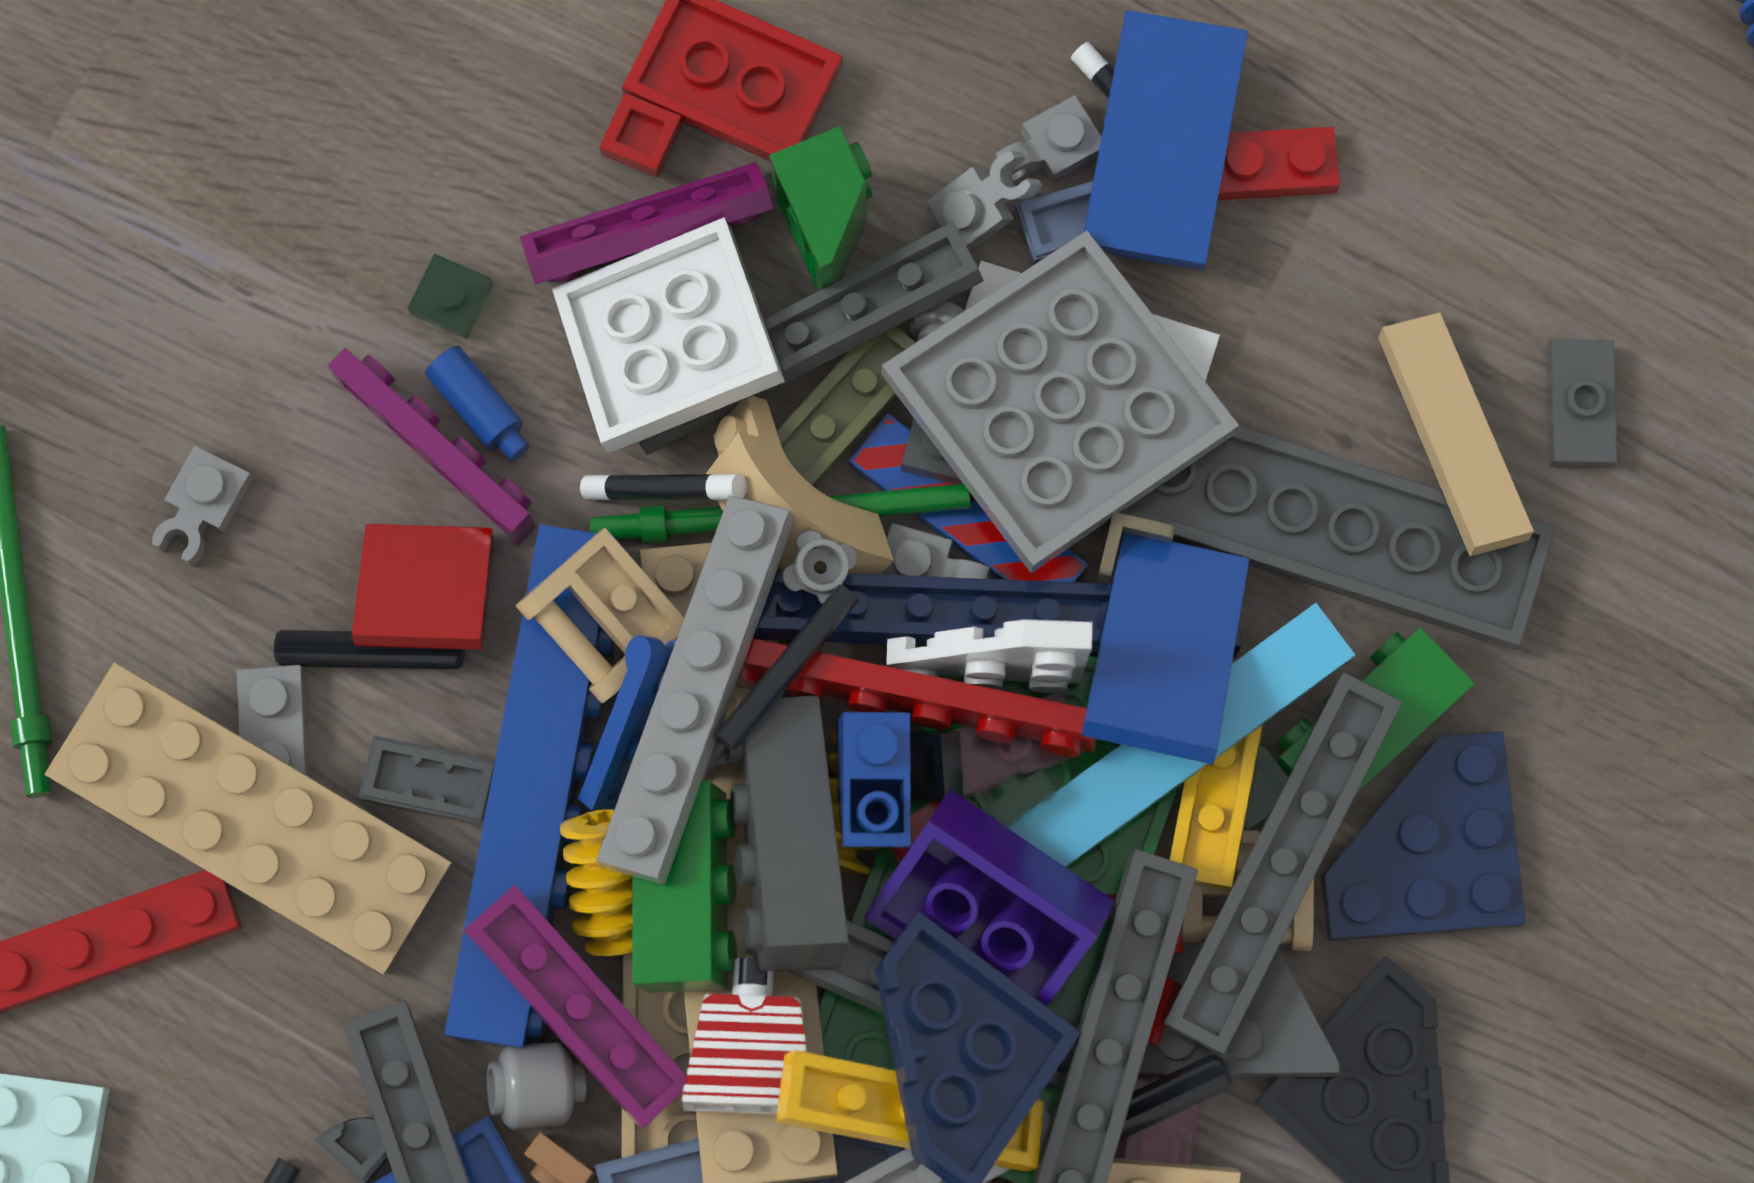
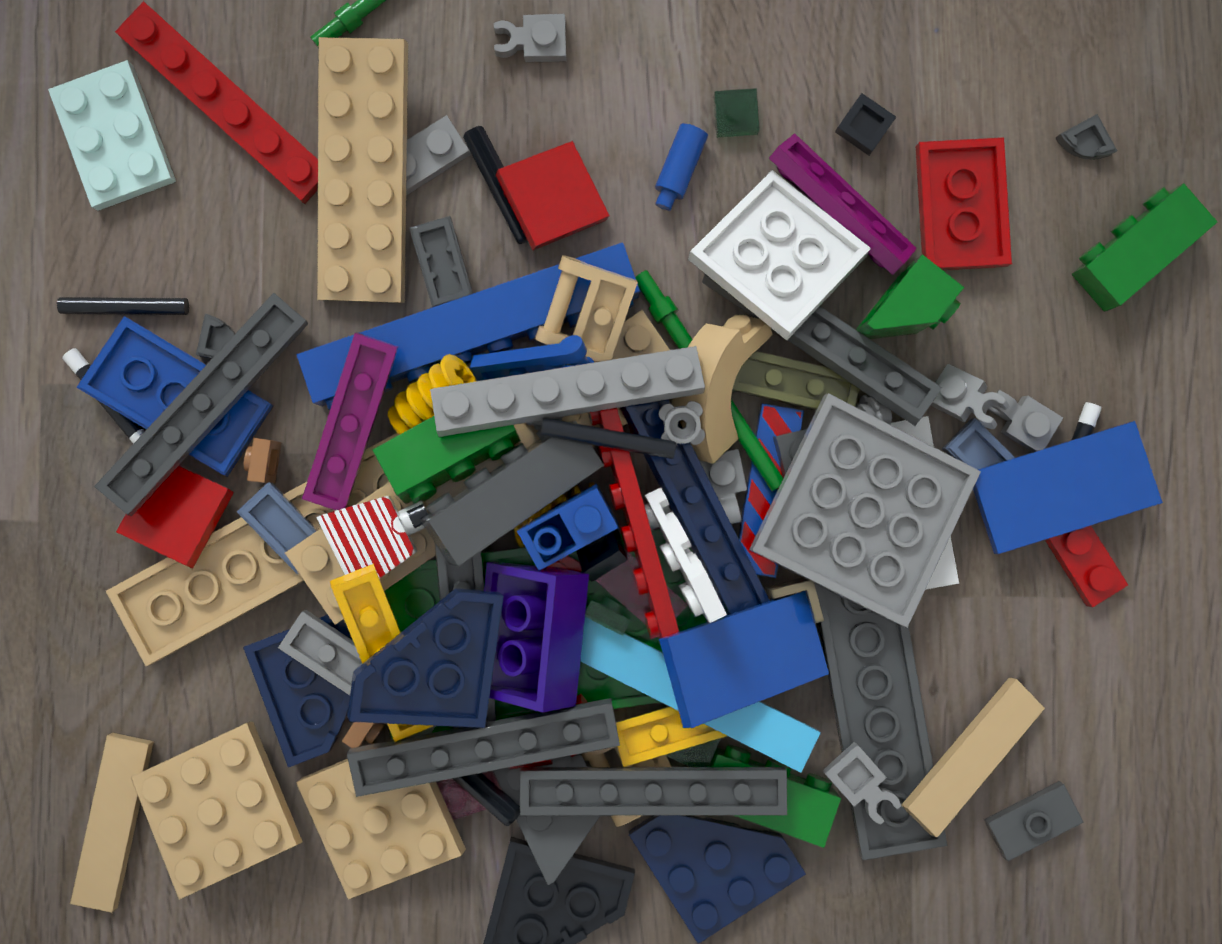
camera: 60 degrees right, 10 degrees up
magenta plate [327,348,536,546] -> none
light grey head [487,1041,586,1130] -> none
black bar [580,474,747,500] -> none
red plate [599,93,683,178] -> none
none -> light grey plate [822,742,901,825]
none -> black plate [835,93,896,156]

